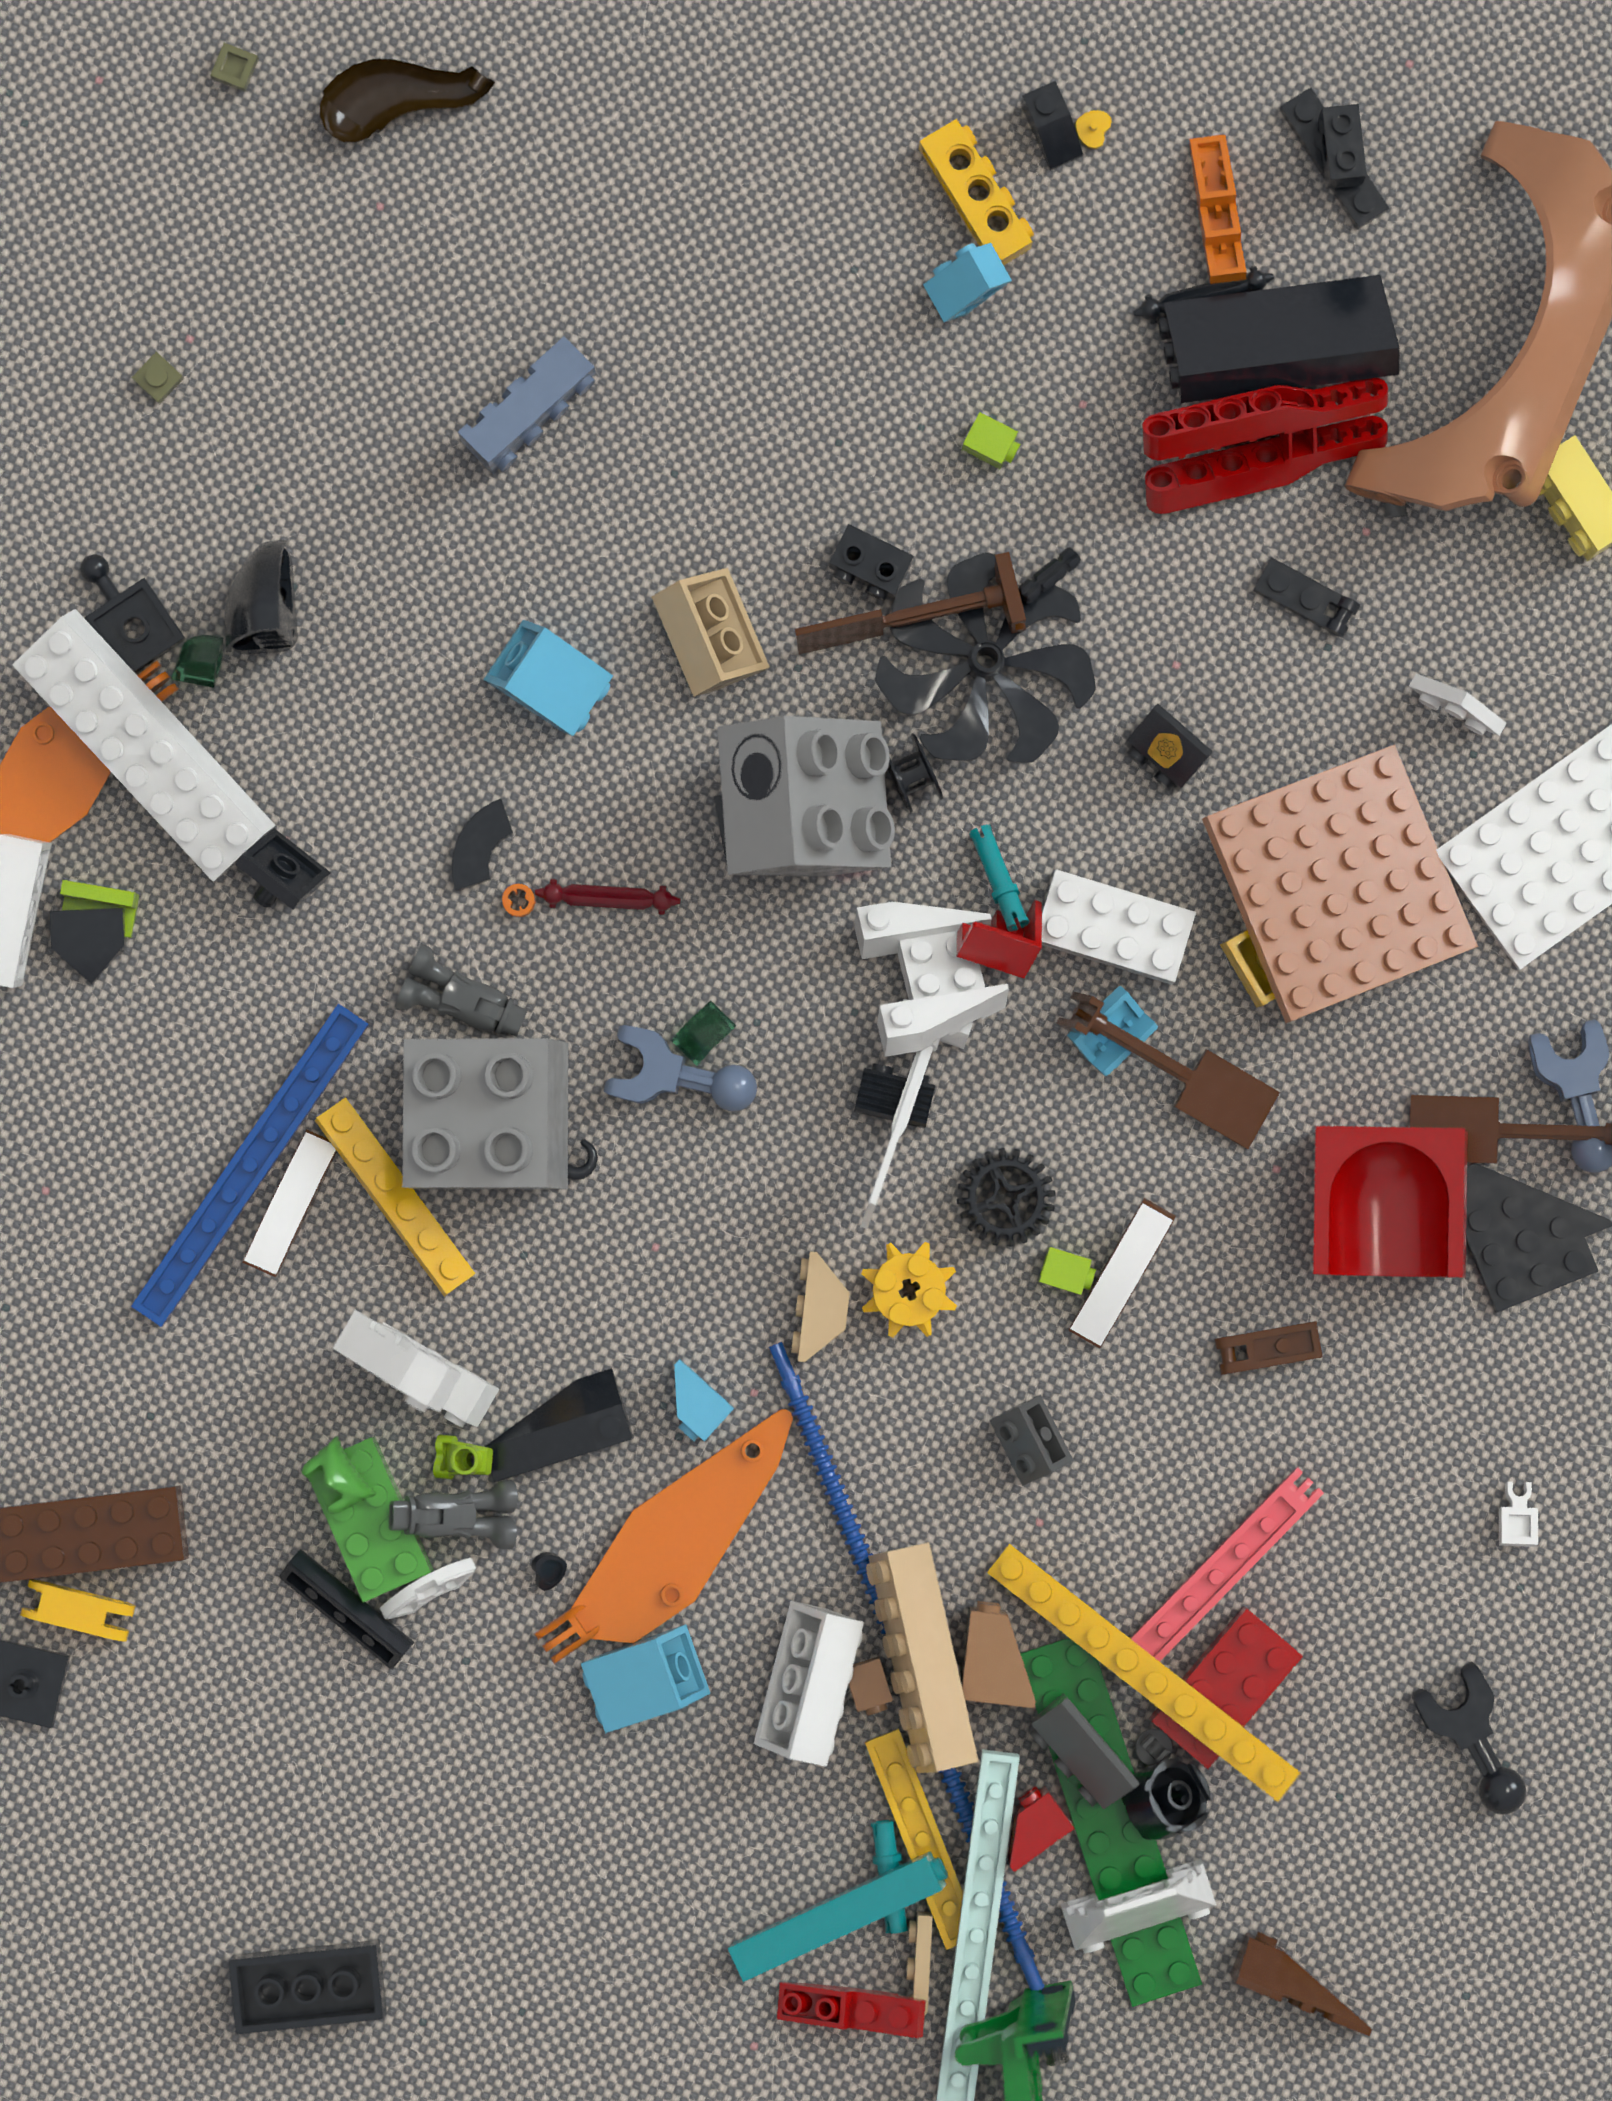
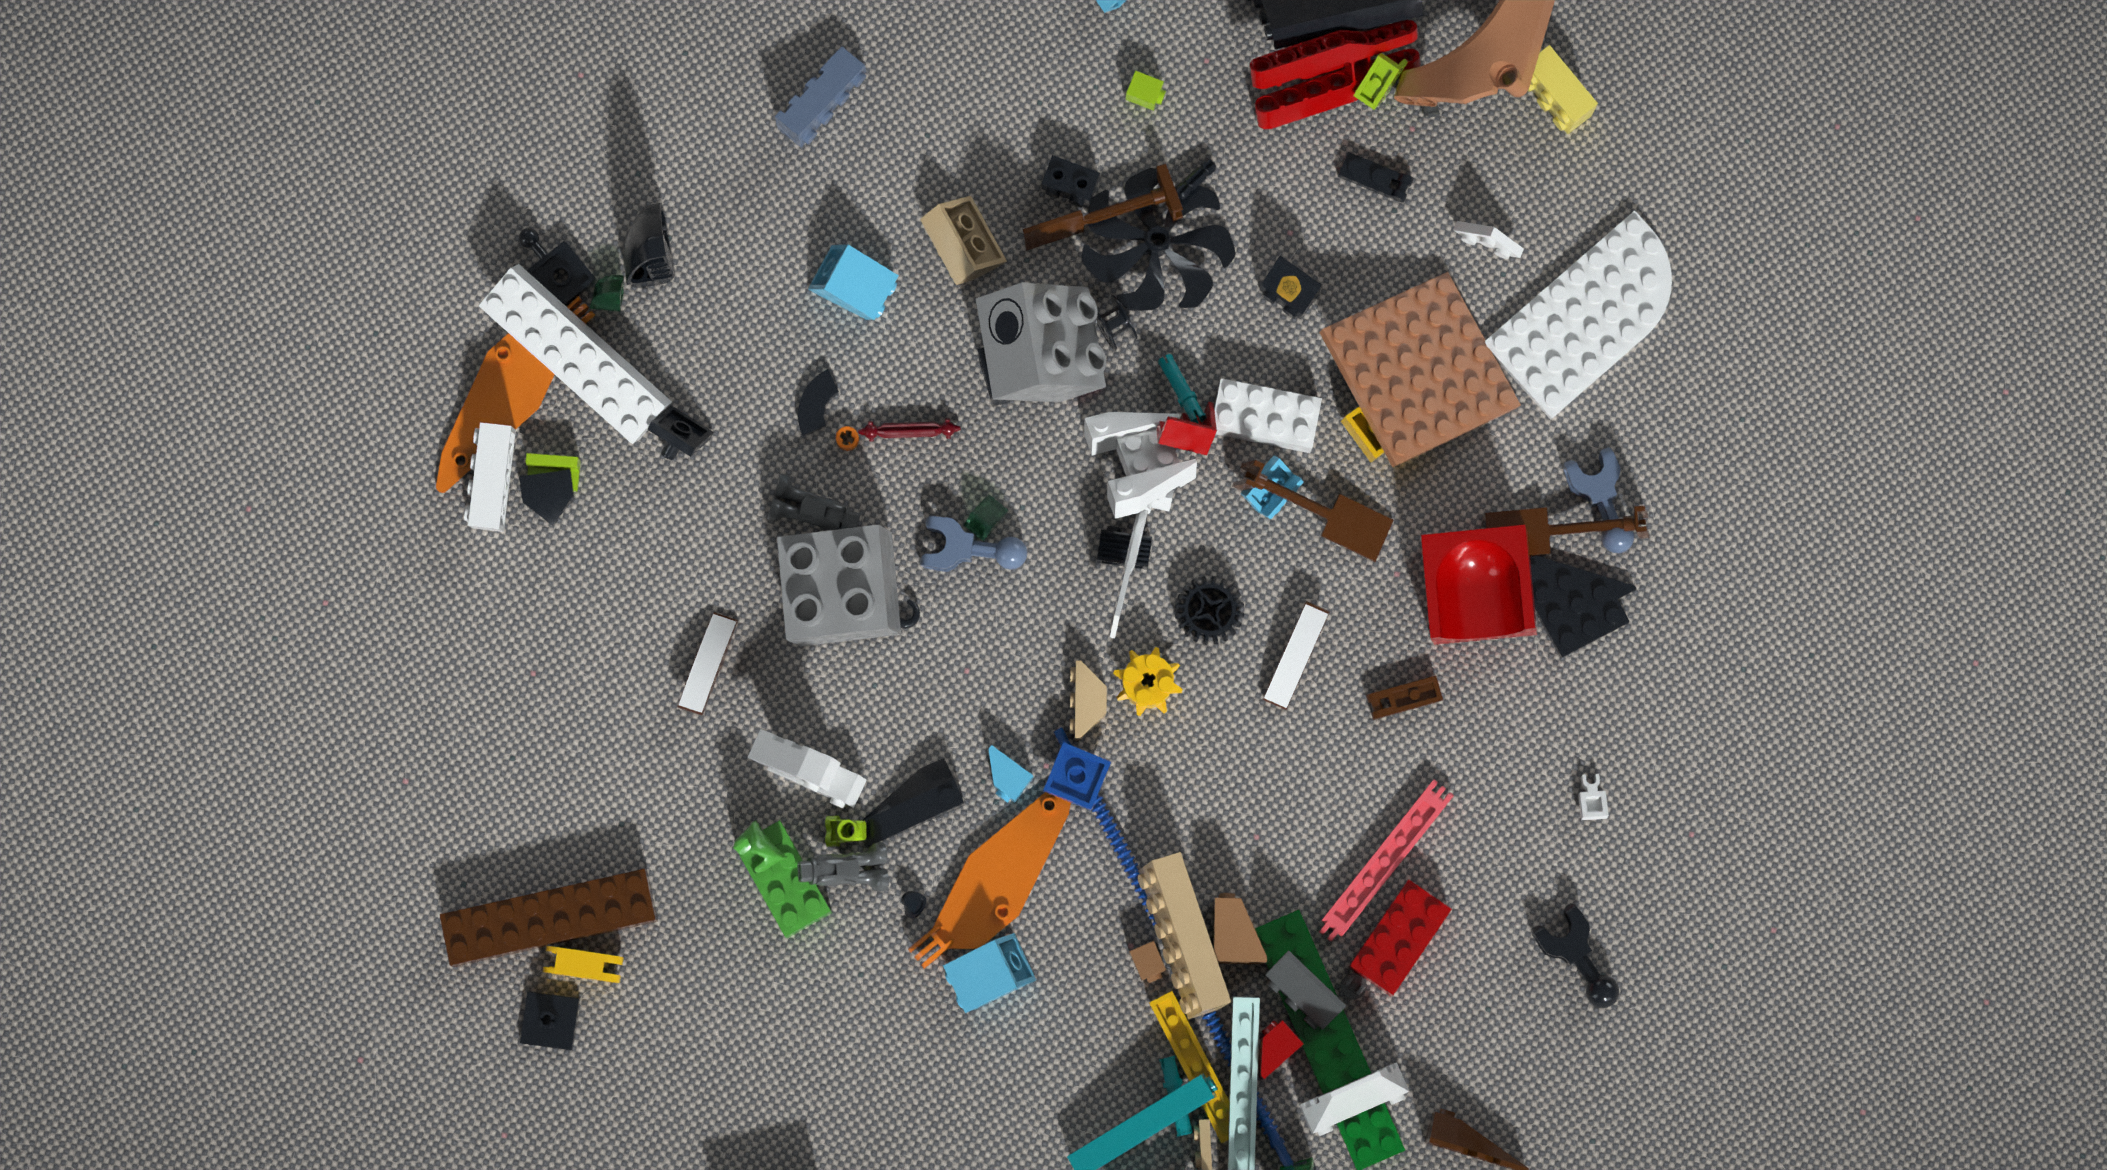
camera: 10 degrees left, 5 degrees down
olive plate [131,351,184,405] -> none
blue plate [131,1003,370,1327] -> none
black brick [279,1549,414,1669] -> none
yellow plate [314,1097,476,1297] -> none
white tile [380,1557,476,1619] -> none
white brick [754,1601,864,1767] -> none
yellow plate [987,1544,1302,1803] -> none
dark grey brick [990,1395,1074,1486] -> none
lime brick [1038,1247,1096,1295] -> none
black brick [1121,1758,1211,1840] -> none
none -> blue hinge [1043,742,1111,811]
none -> lime panel [1353,53,1408,110]

